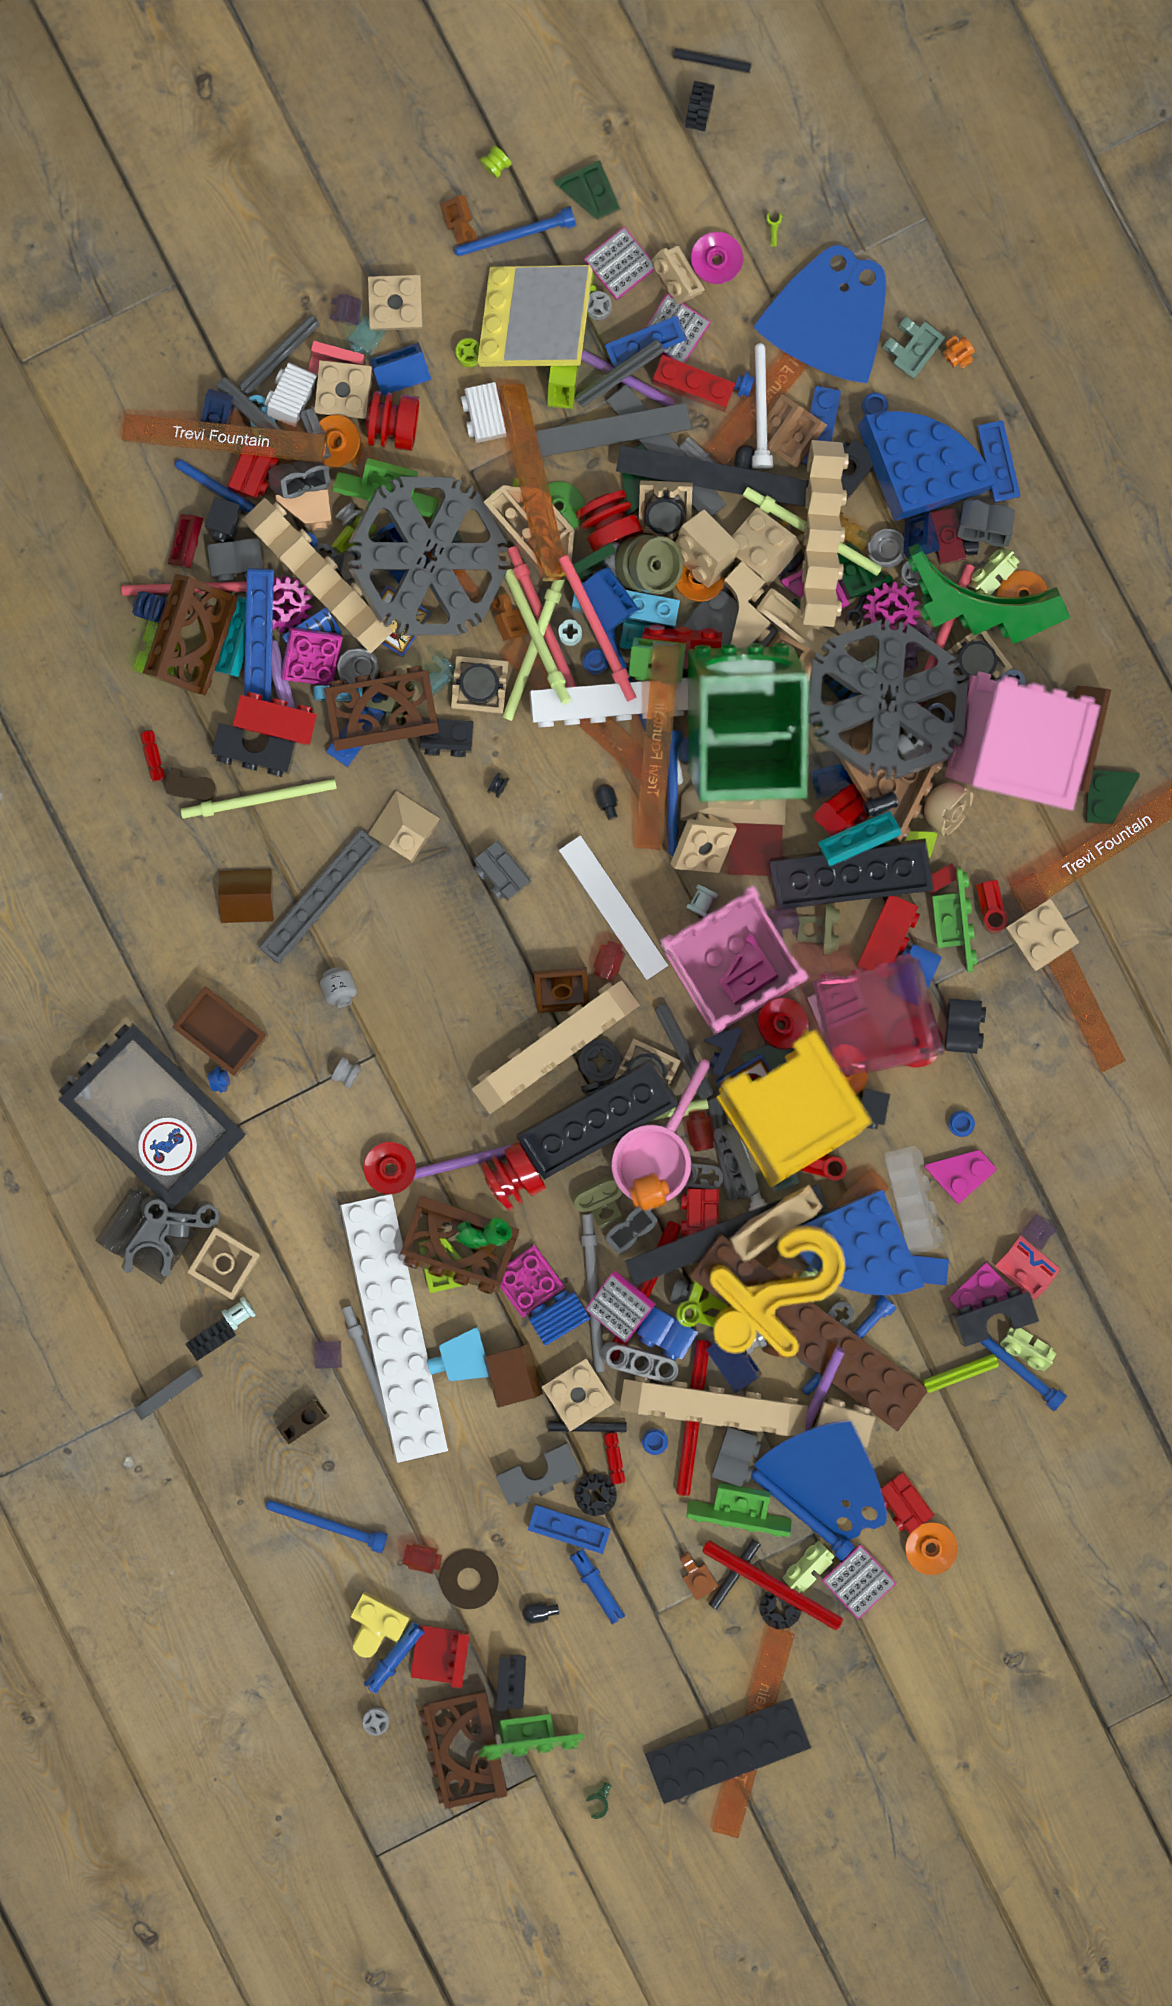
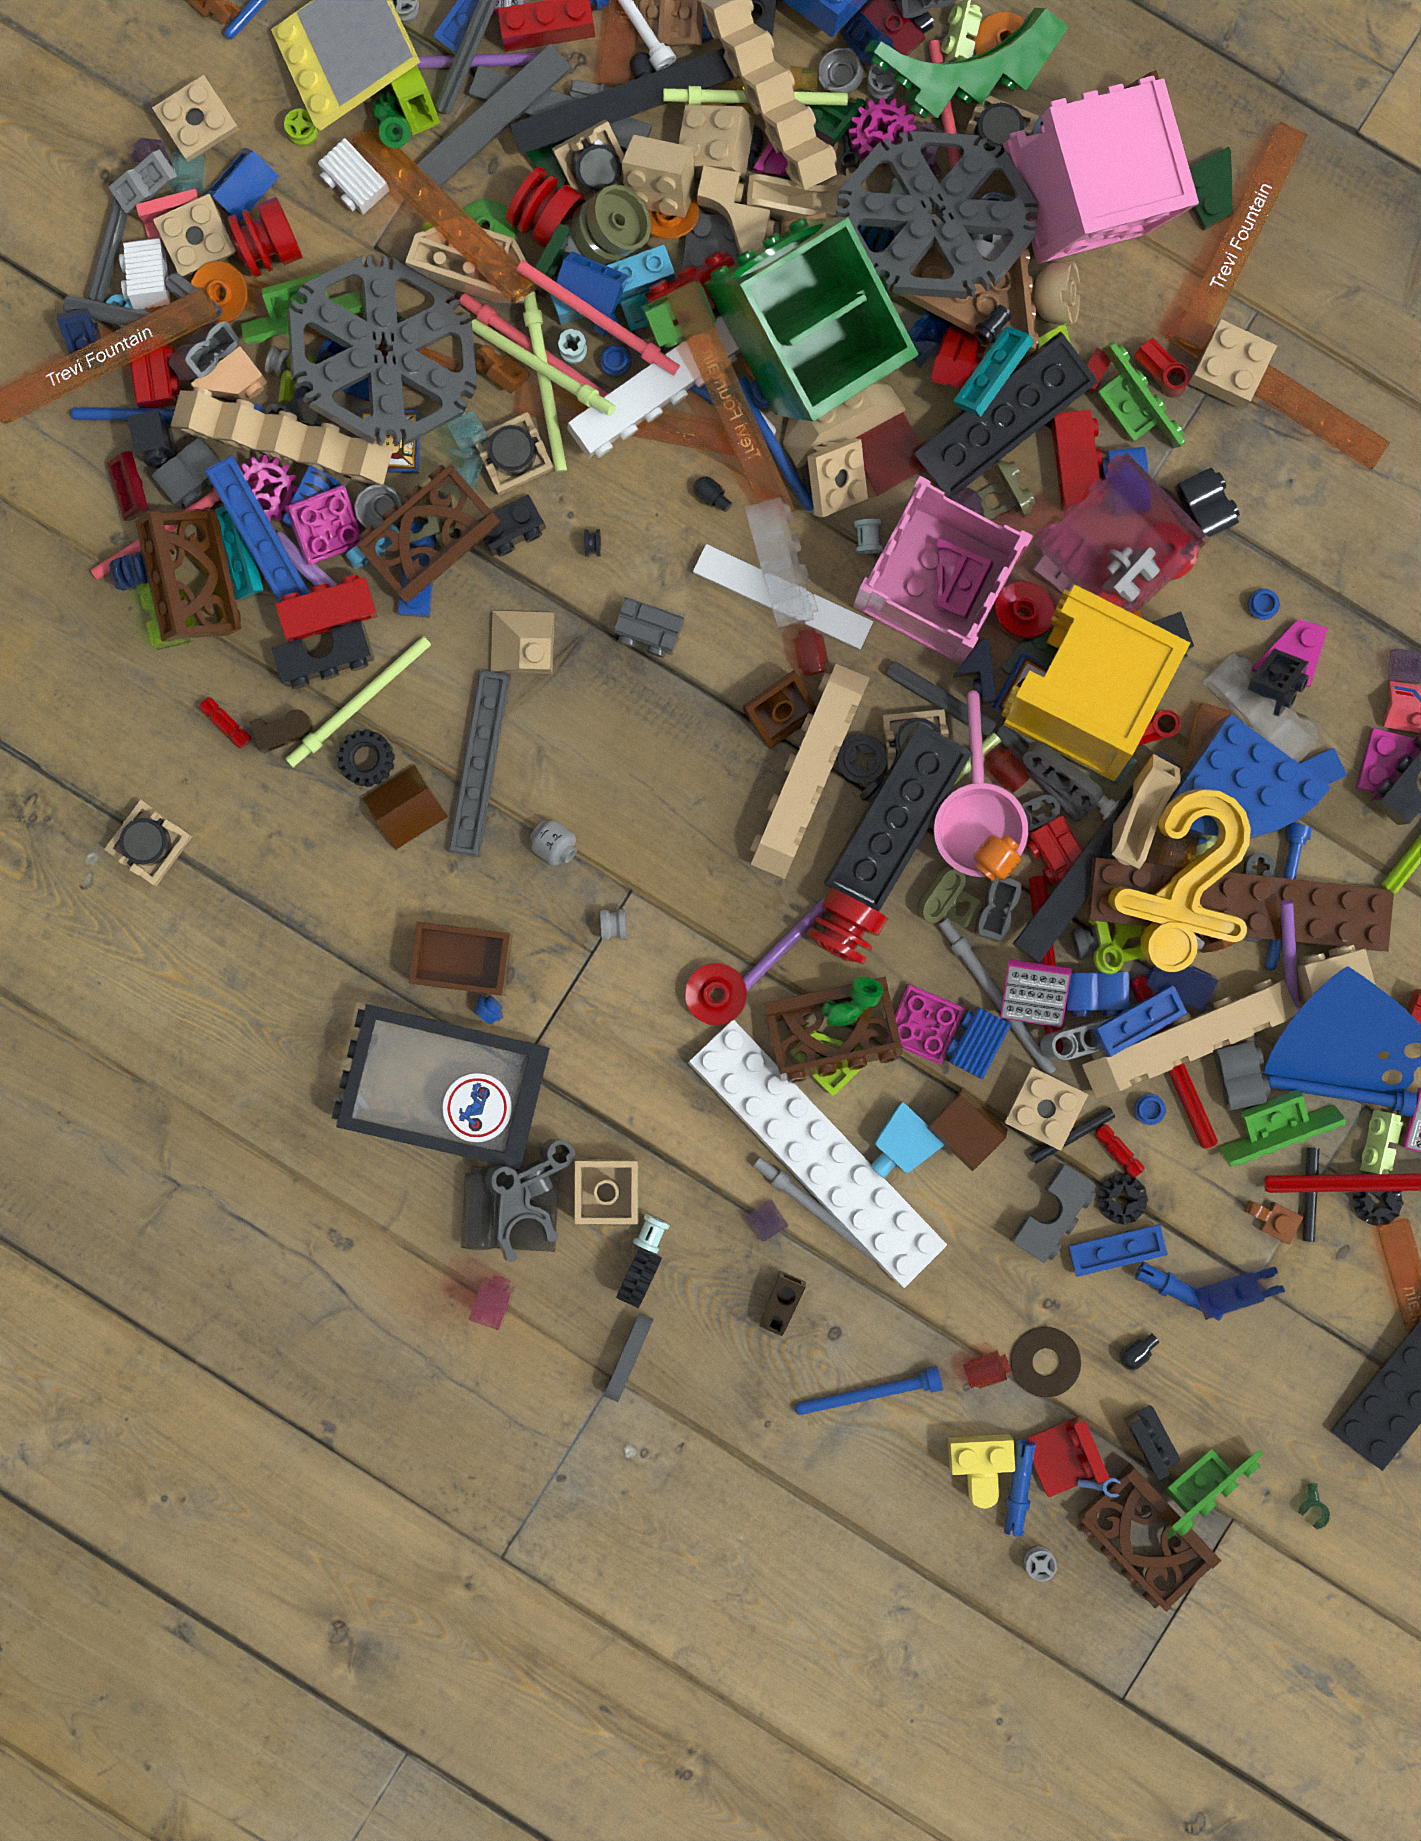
camera: 35 degrees left, 0 degrees up
none -> piece [104,800,193,886]
none -> light grey slope [109,150,178,214]
none -> black tyre [336,729,395,787]
none -> green arm [372,92,412,149]
none -> clear light blue bracket [446,409,487,451]
none -> clear pink brick [469,1275,516,1330]
none -> clear brick [745,497,818,630]
none -> medium blue hand [1078,1478,1121,1498]
none -> blue plate [1092,985,1187,1057]
none -> light grey hips [1101,546,1160,602]
none -> clear blue hinge [1194,1267,1285,1320]
none -> black bracket [1248,648,1309,717]

